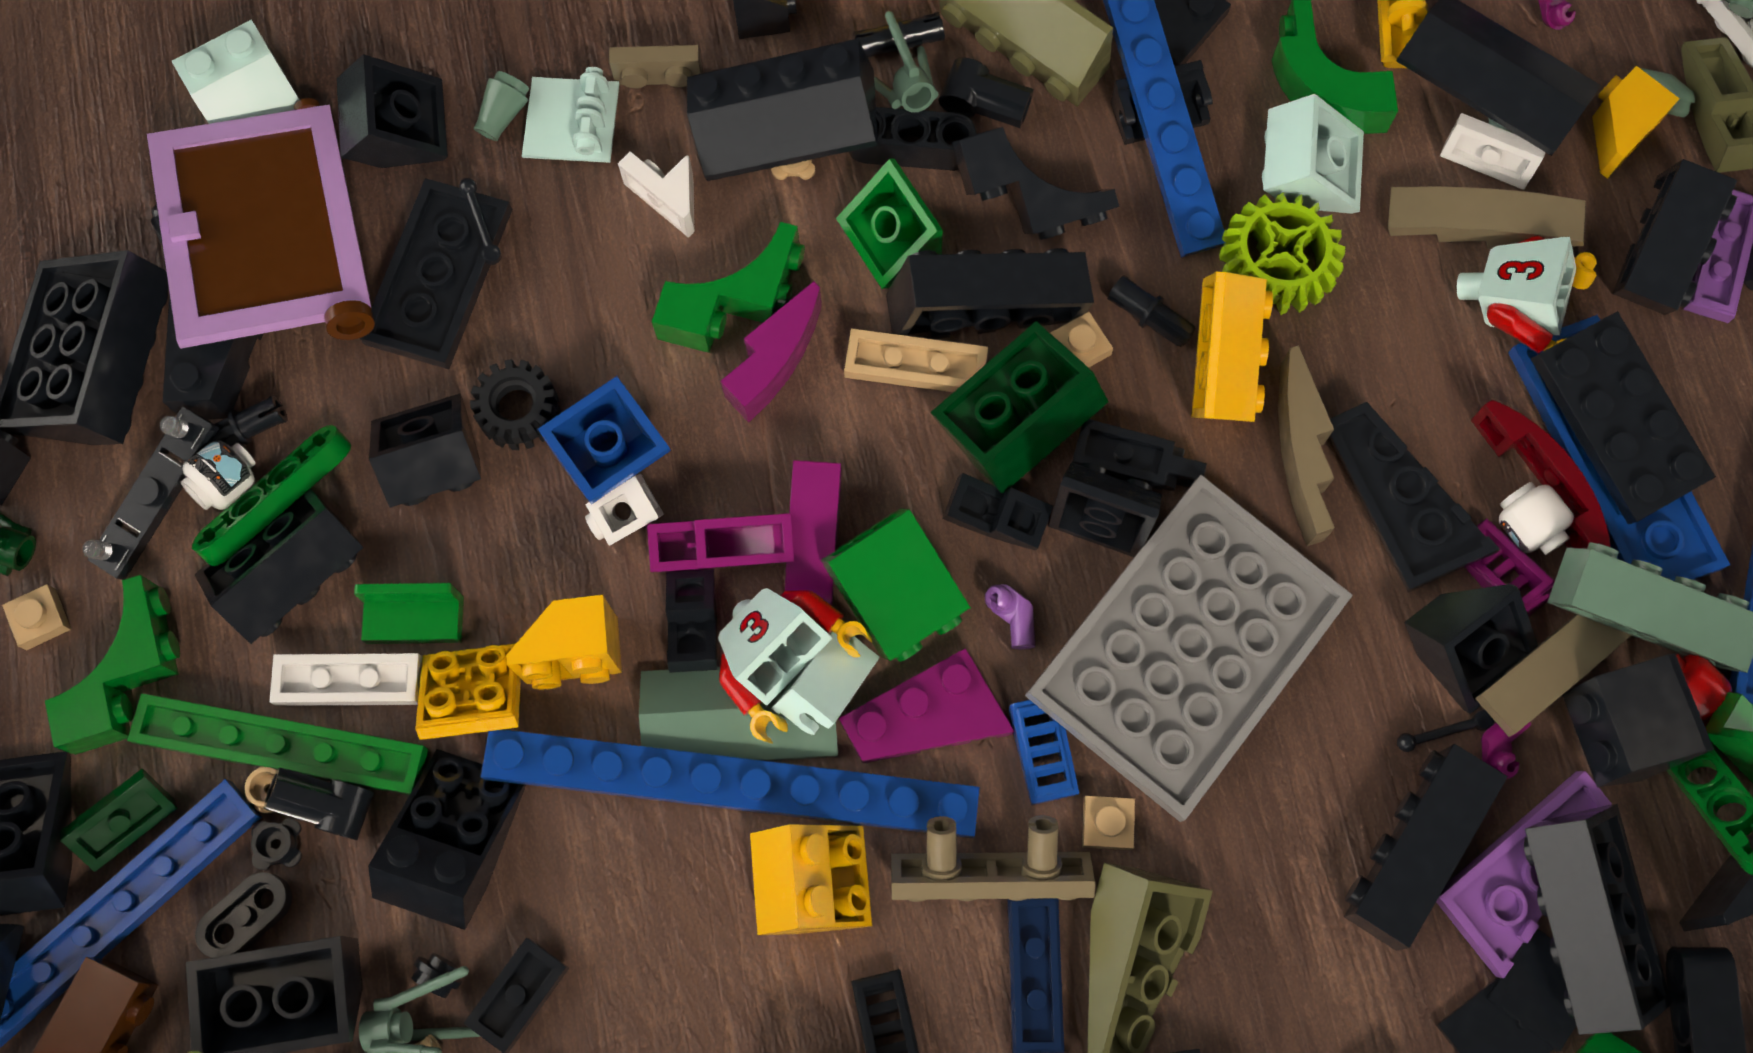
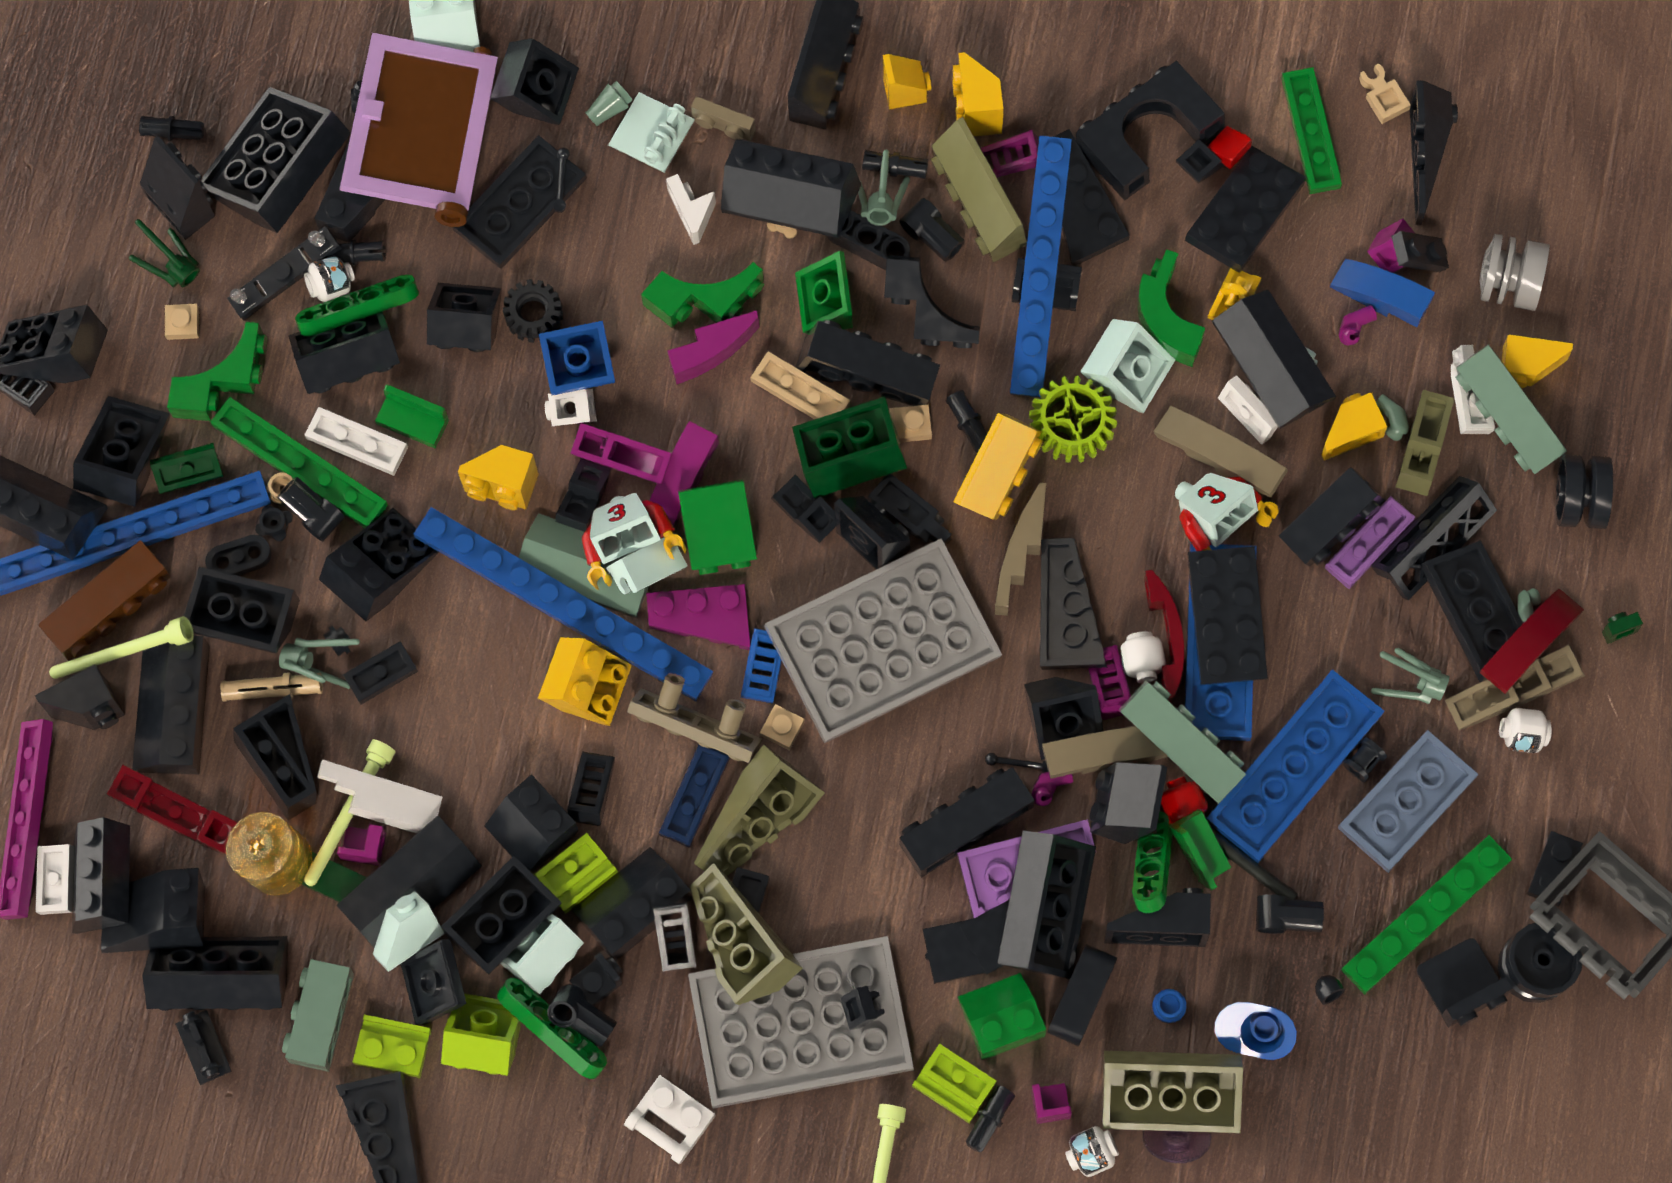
camera: 25 degrees right, 0 degrees up
yellow tile [415,643,521,740] -> none
medium lavender arm [984,584,1035,650] -> none

